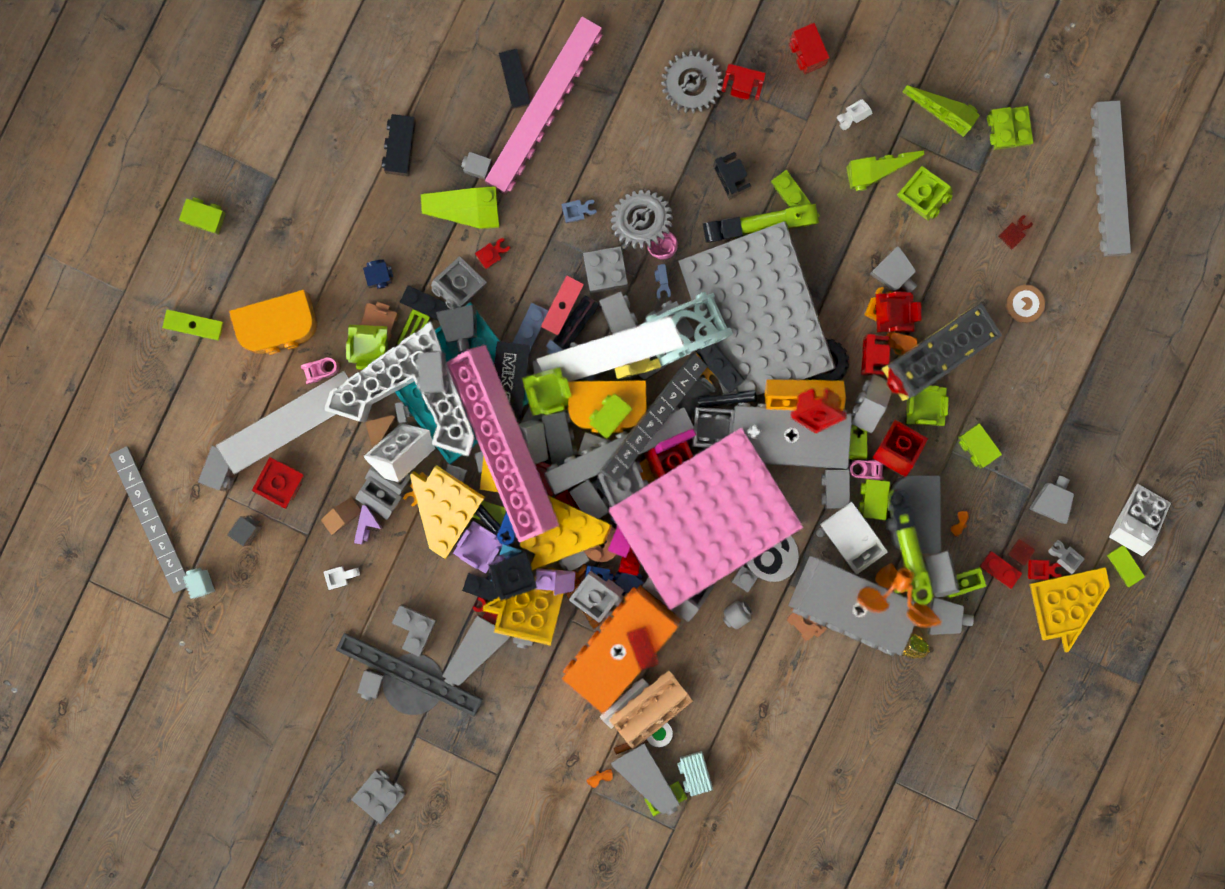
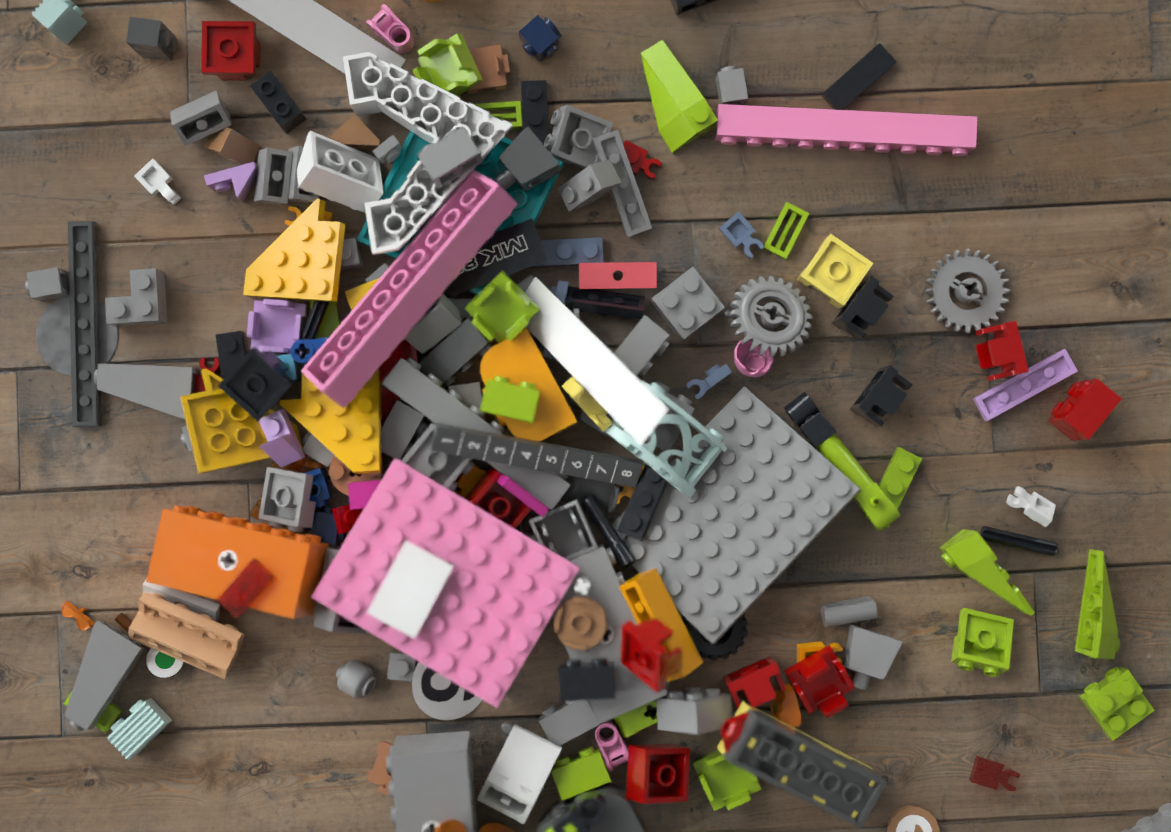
camera: 60 degrees right, 0 degrees up
none -> light grey brick [170,90,232,146]
none -> black brick [250,71,307,134]
none -> white tile [367,540,454,639]
none -> medium nougat tile [554,596,607,650]
none -> light grey brick [558,160,622,212]
none -> black brick [558,658,616,701]
none -> light grey plate [592,130,652,237]
none -> lime tile [763,202,809,260]
none -> light yellow panel [797,234,873,309]
none -> light grey brick [820,596,877,628]
none -> black panel [832,276,894,340]
none -> lavender plate [973,349,1078,421]
none -> black axle [980,526,1058,556]

